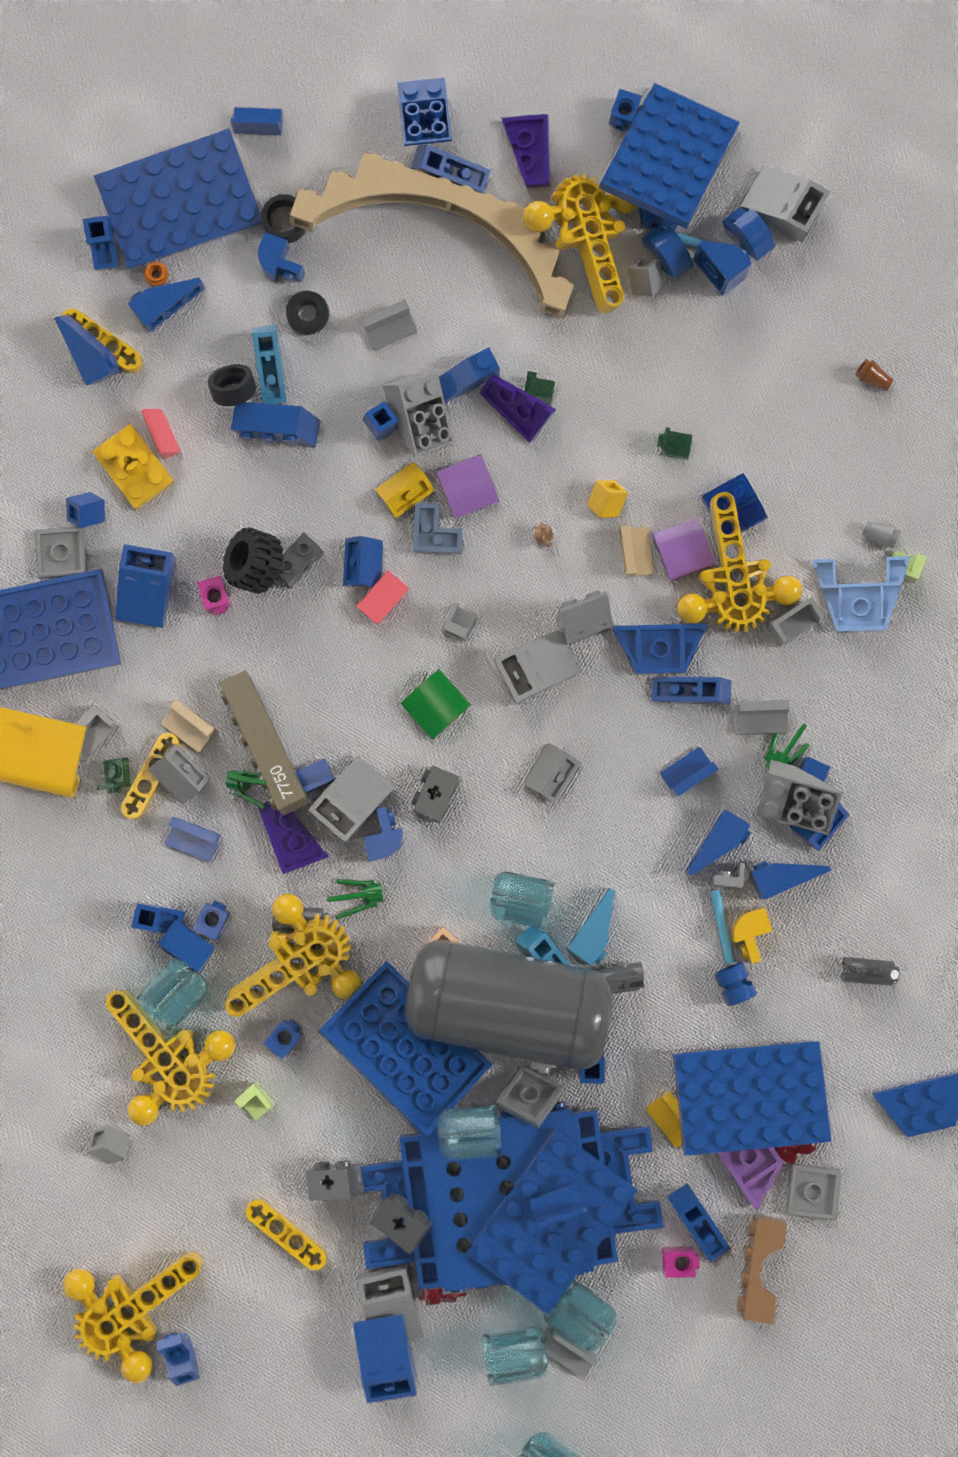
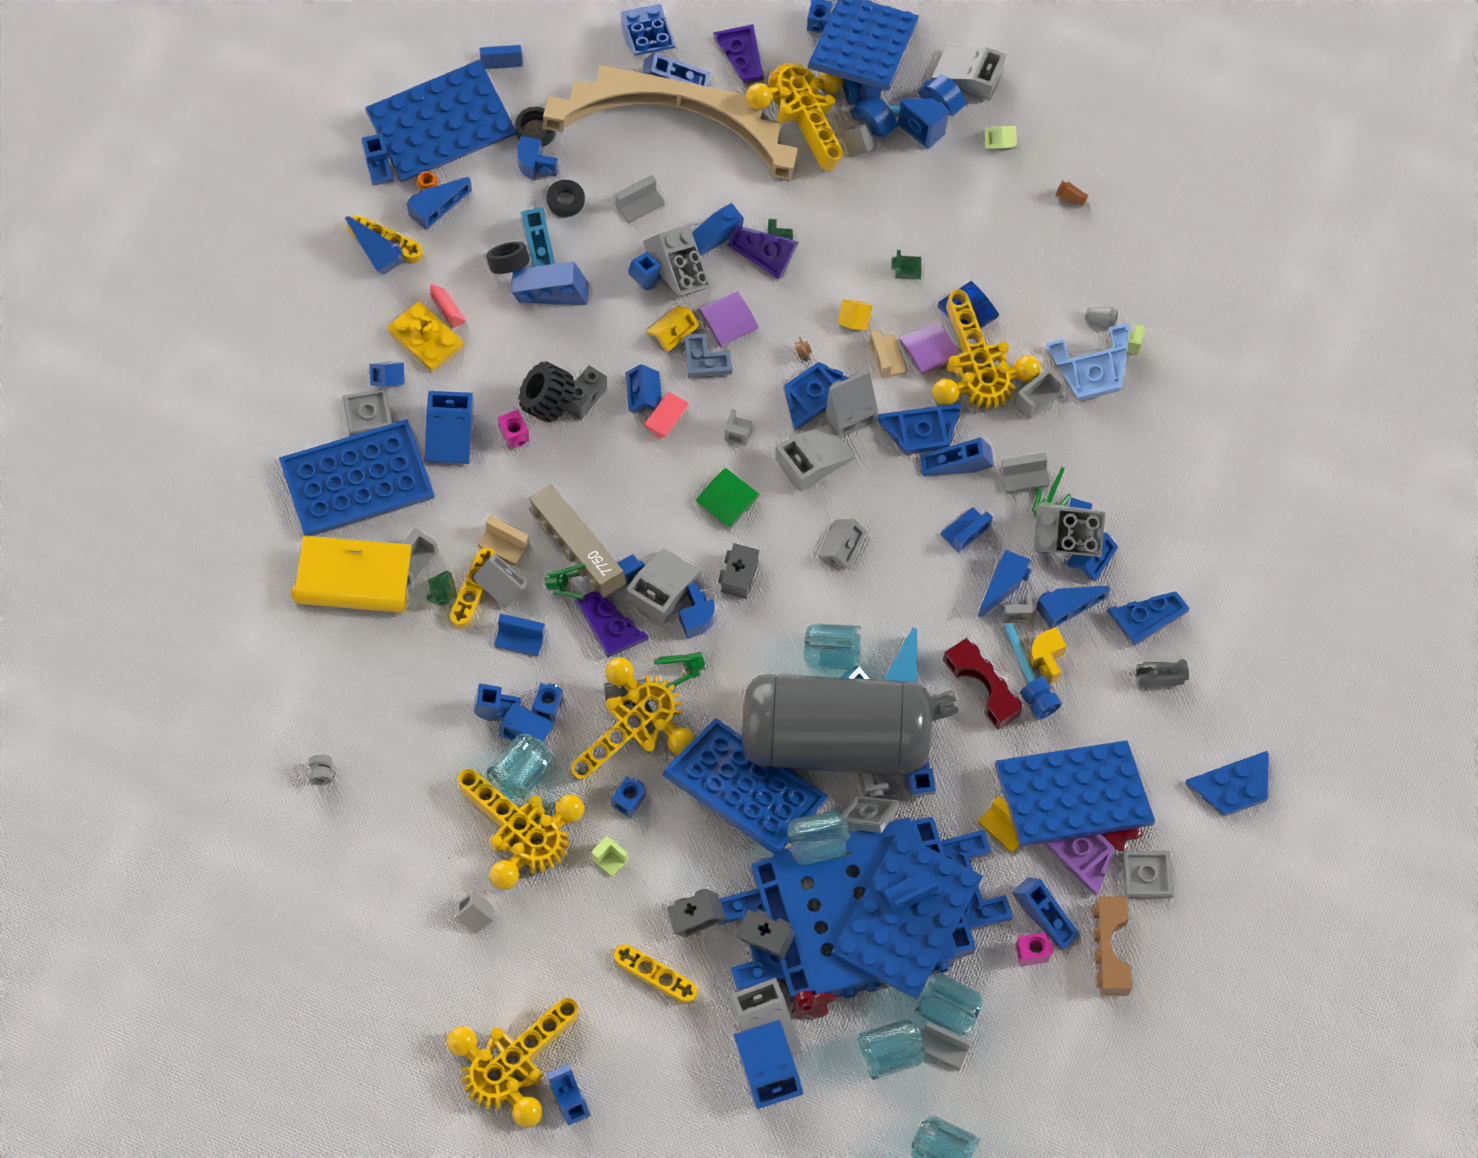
camera: 10 degrees left, 20 degrees down
none -> blue wing [784,362,849,431]
none -> dark red arch [943,637,1023,730]
none -> yellowish green panel [985,125,1017,149]
none -> blue wing [1107,591,1190,646]

